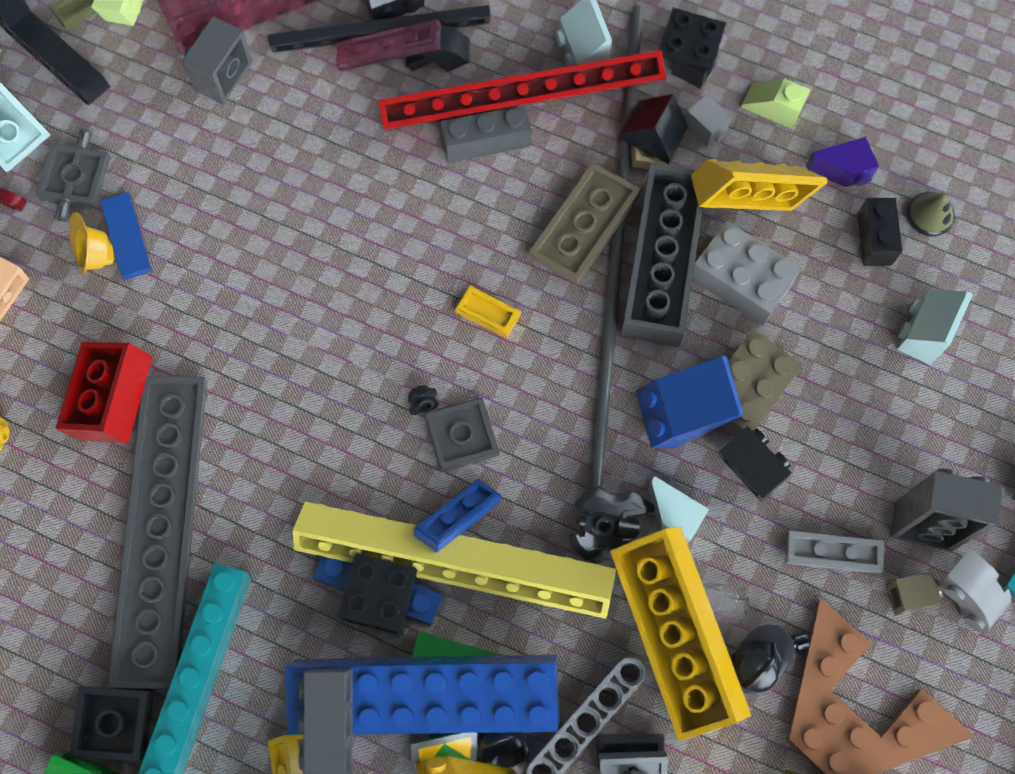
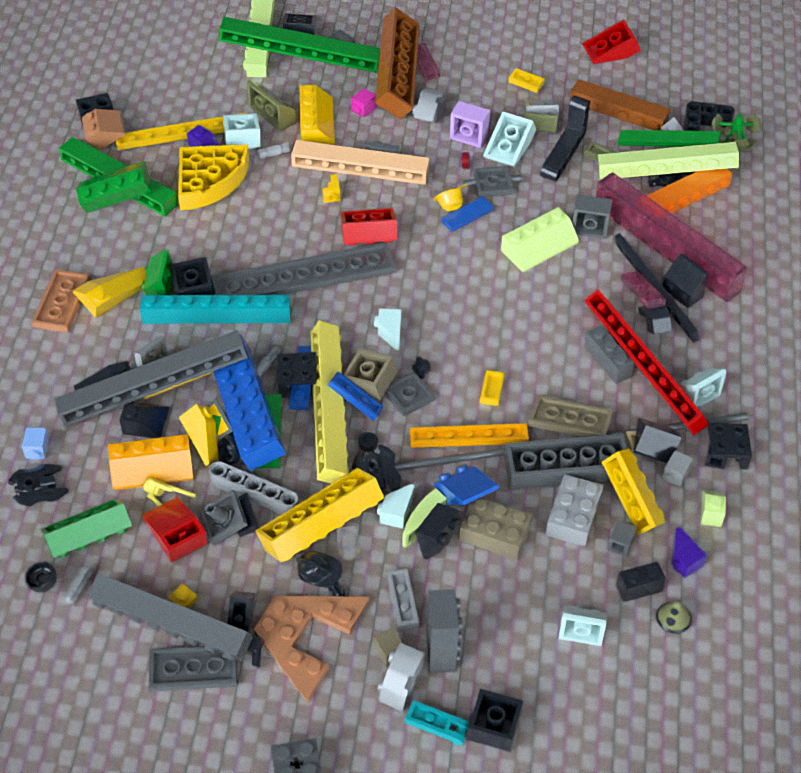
camera: 75 degrees right, 20 degrees down
none -> light grey axle [256,347,282,379]
none -> dark tan brick [344,349,398,400]
none -> black tile [358,432,378,452]
none -> light aqua slope [374,309,401,350]
none -> yellowish green slope [402,489,447,548]
none -> light orange plate [410,423,529,448]
none -> yellowish green slope [501,207,579,272]
none -> dark grey brick [607,520,637,557]

